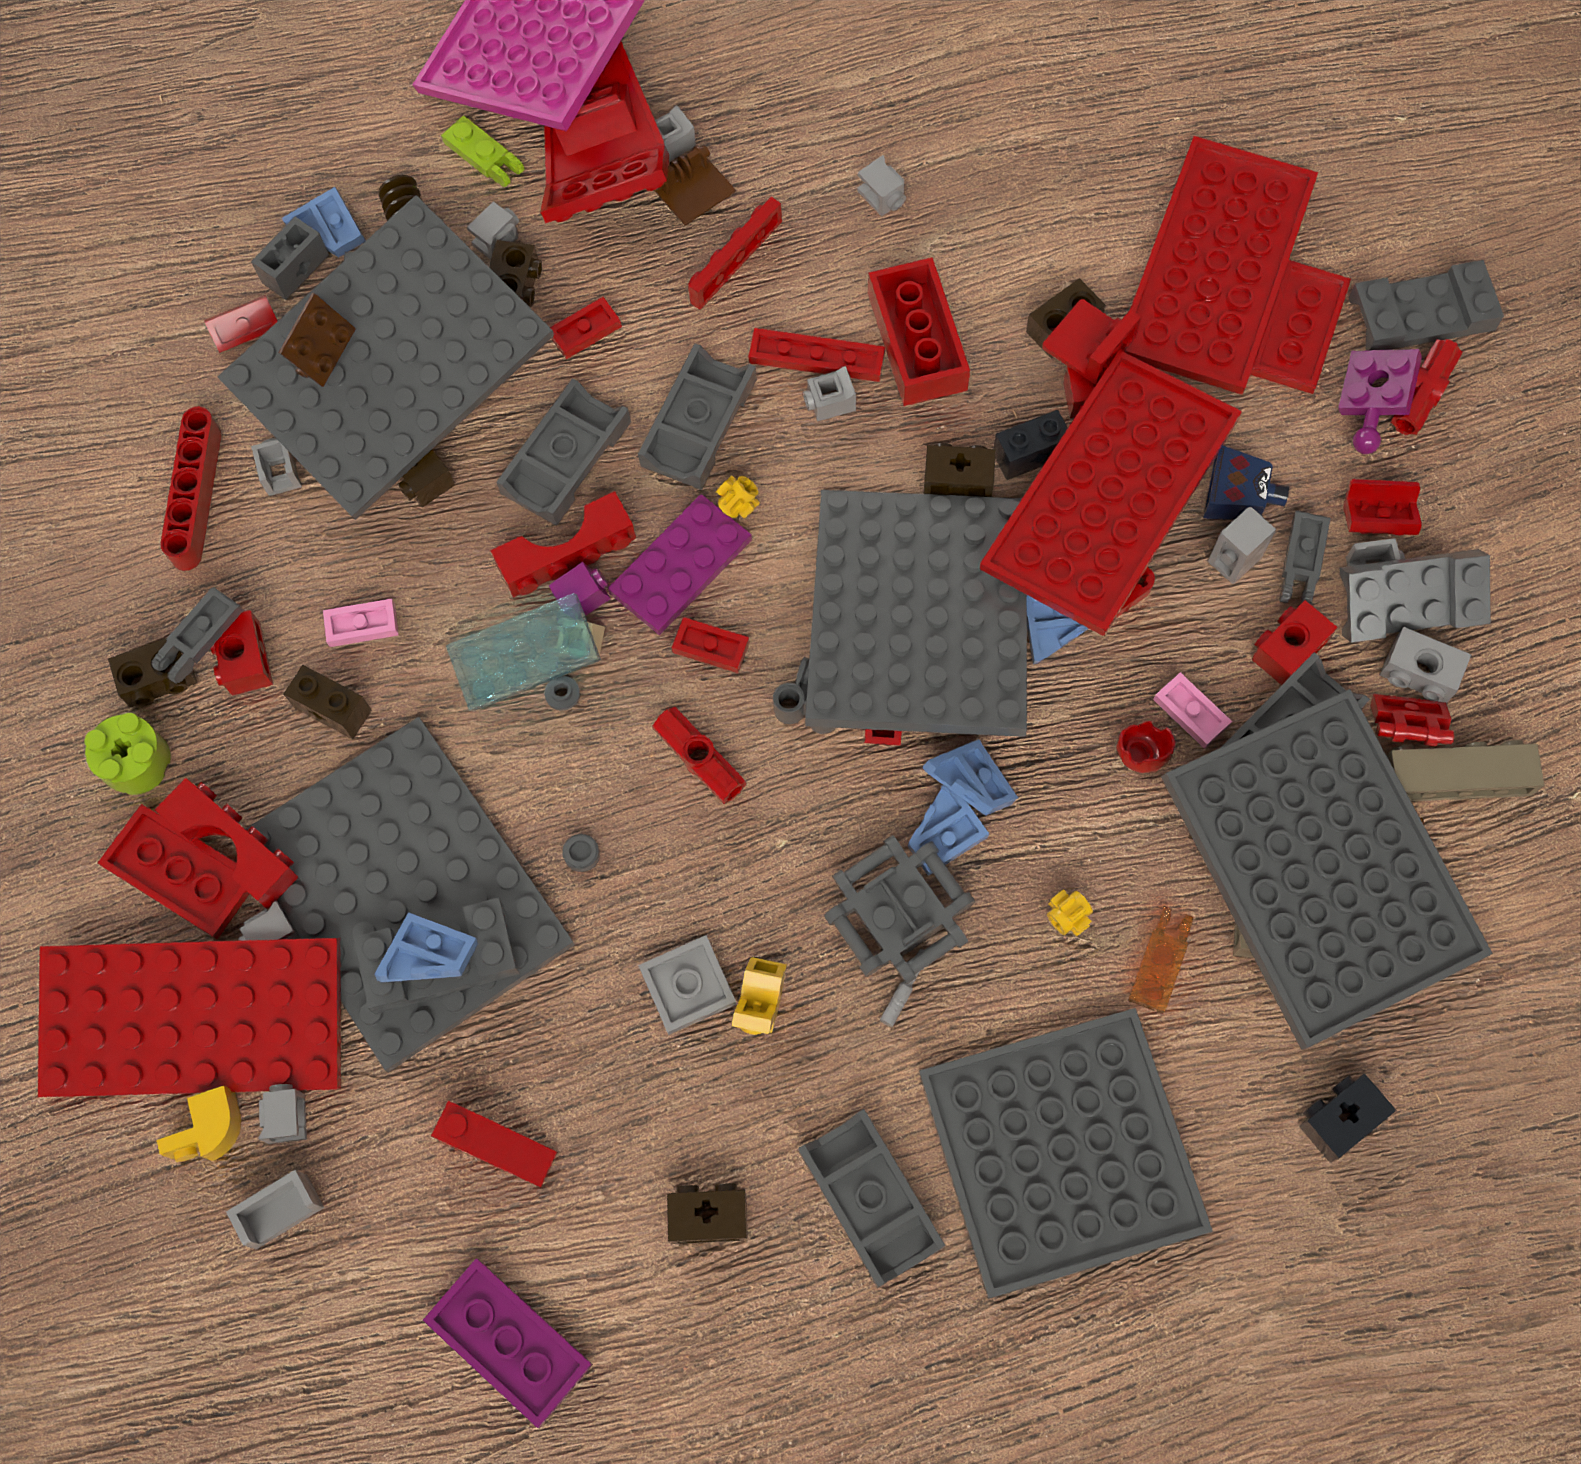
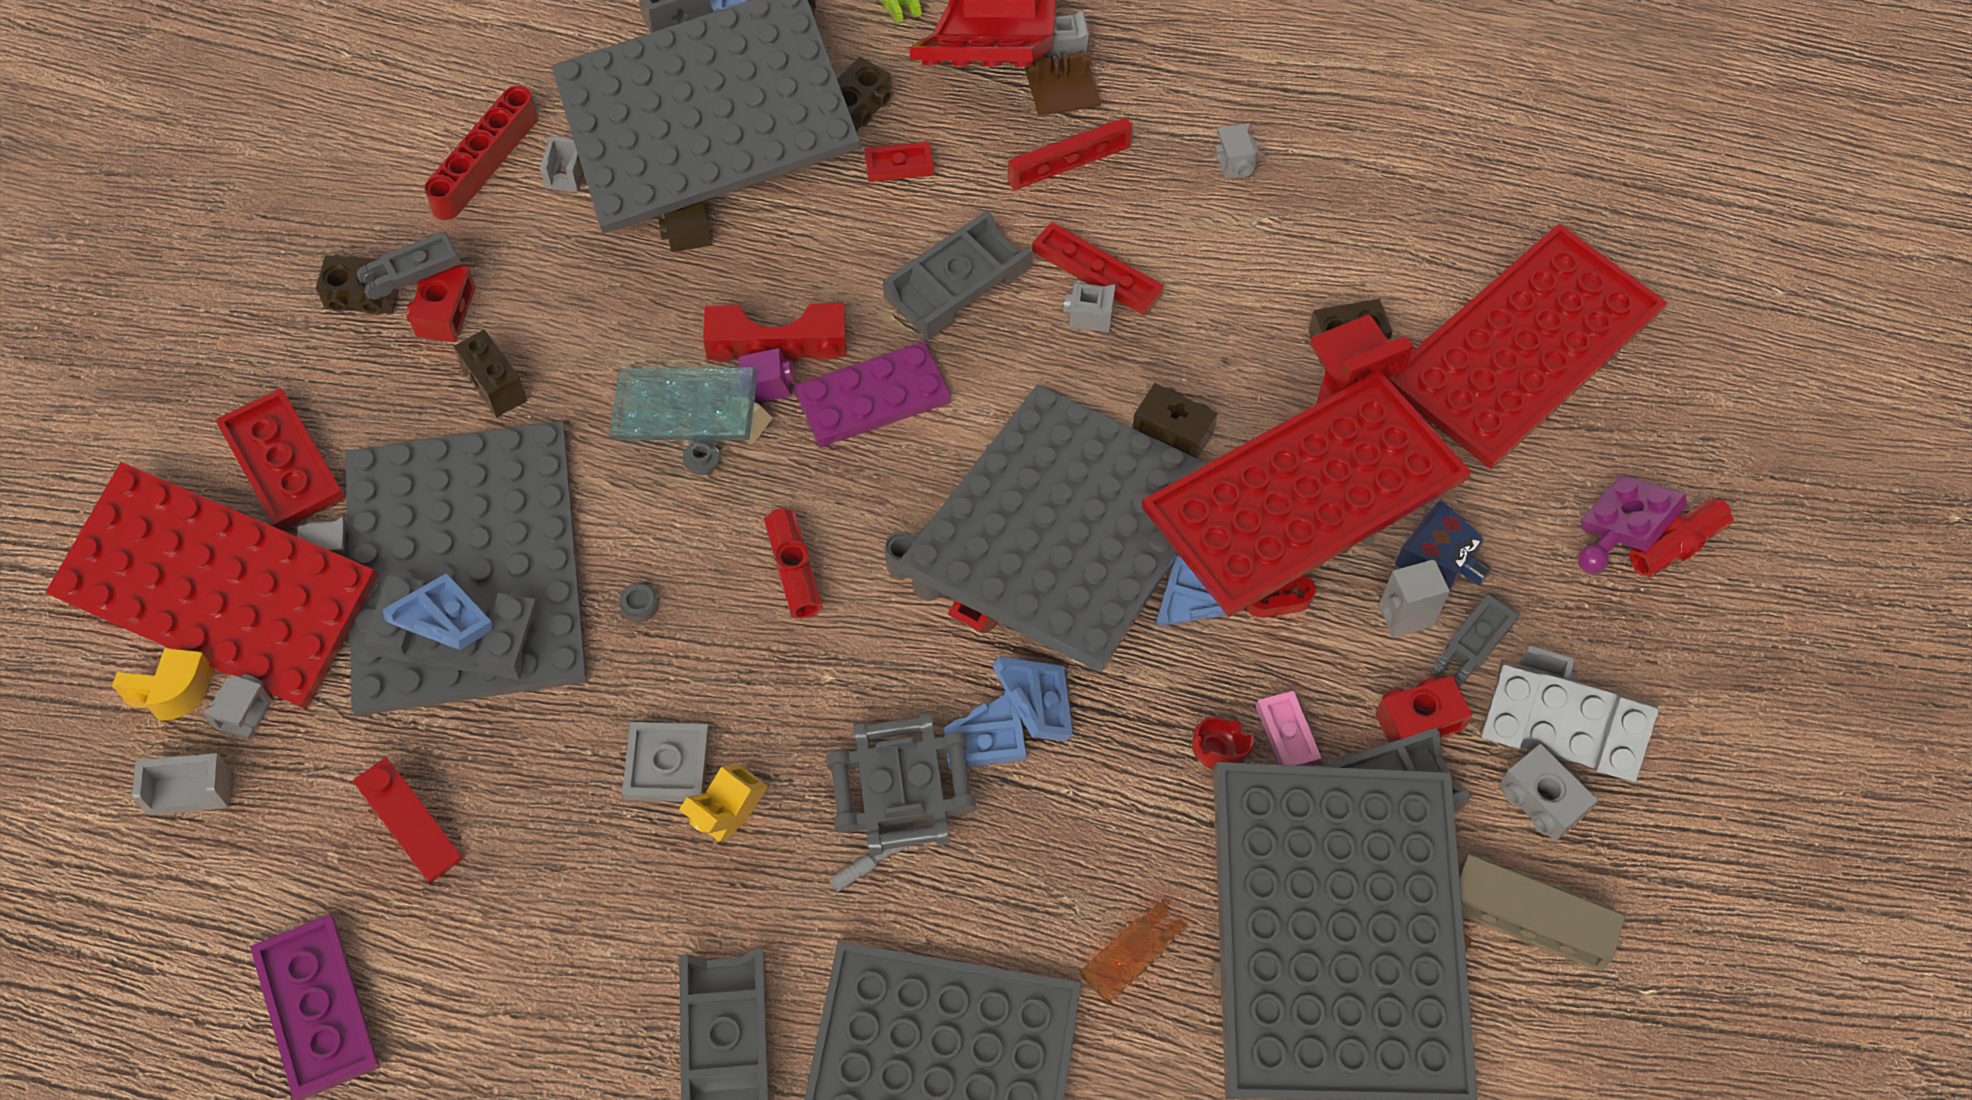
camera: 20 degrees right, 10 degrees down
lime brick [84,713,171,795] -> none
red arch [155,778,298,909] -> none
plate [204,295,278,353] -> none
reddish brown hinge [278,292,356,387] -> none
bright pink plate [323,598,399,647] -> none
light grey window [467,201,519,259] -> none
dark grey piece [496,378,631,526] -> none
dark brown brick [667,1183,748,1245] -> none
red plate [671,617,750,673] -> none
yellow gear [716,475,760,519] -> none
red brick [868,257,970,406] -> none
black brick [993,410,1068,480] -> none
yellow gear [1047,889,1093,937] -> none
red tile [1250,260,1351,394] -> none
red bracket [1343,479,1422,536] -> none
dark grey piece [1349,260,1504,351] -> none
red plate [1370,694,1454,747] -> none

